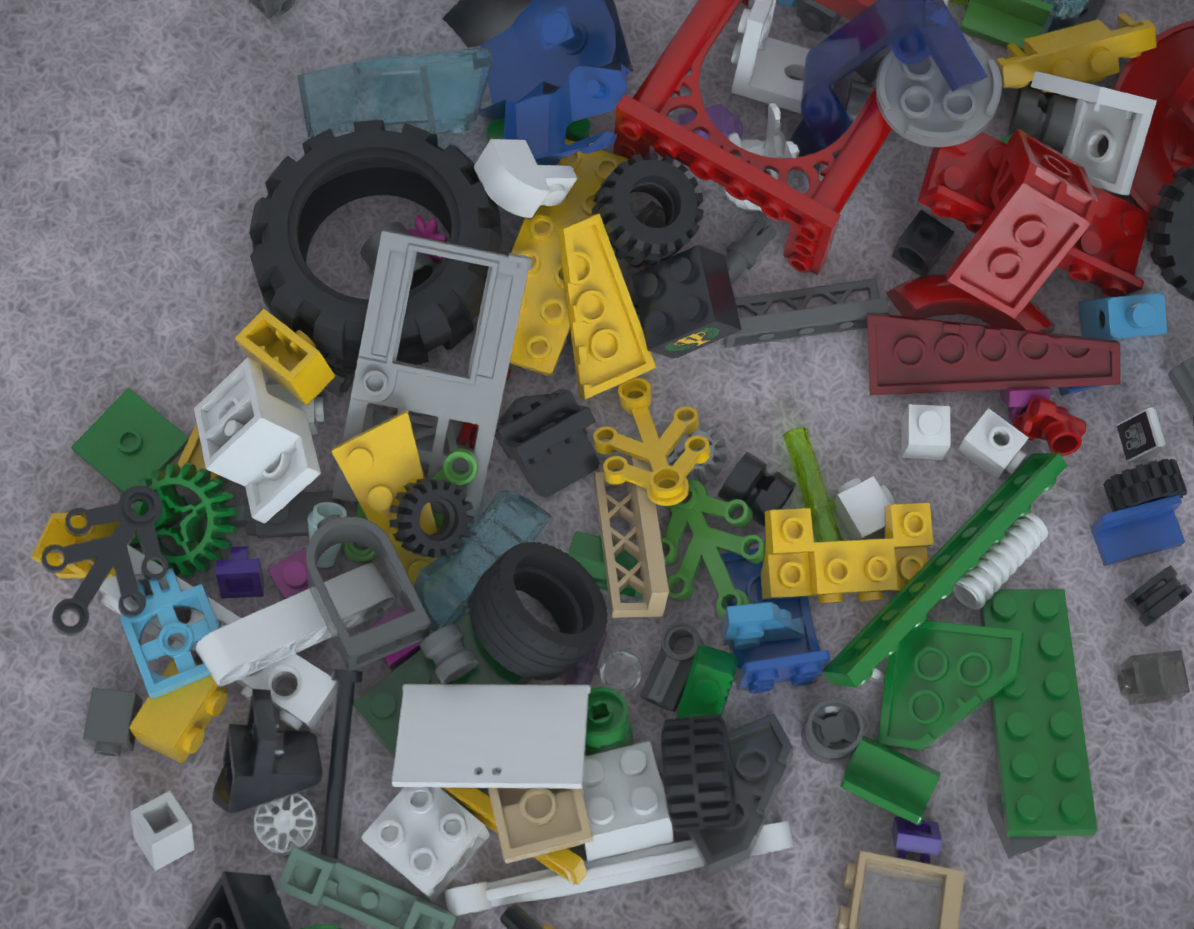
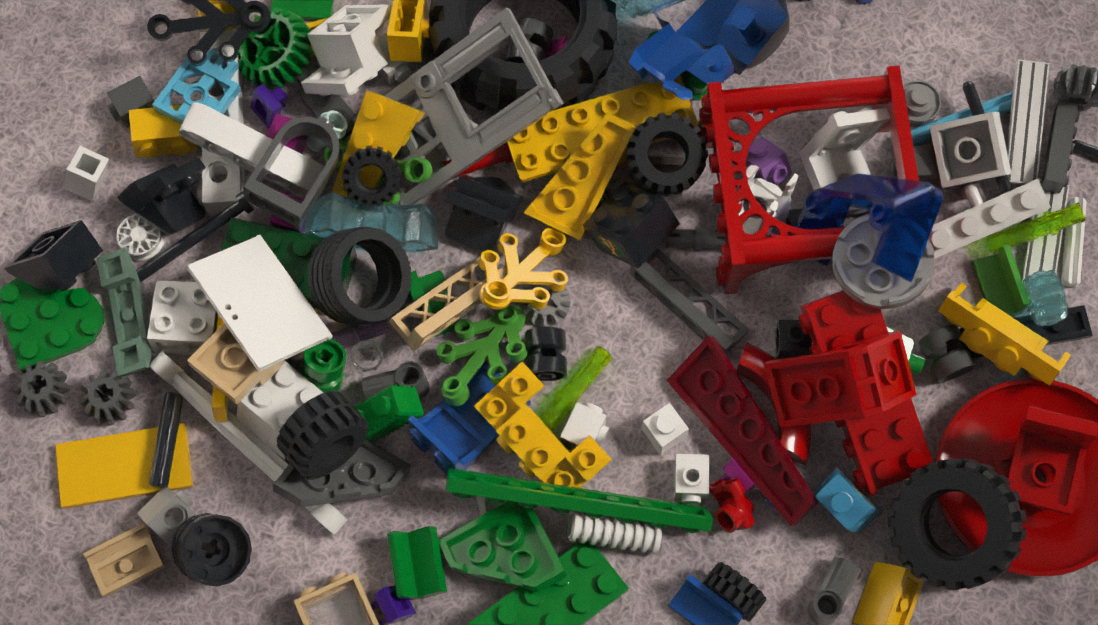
camera: 60 degrees right, 0 degrees up
dark grey wheel [420,623,479,684] -> none
white brick [474,139,578,218] -> none
dark azure wing [721,602,805,650] -> none
dark grey wheel [801,698,864,764] -> none
white bracket [1031,71,1156,196] -> none
slope [1117,407,1166,462] -> none

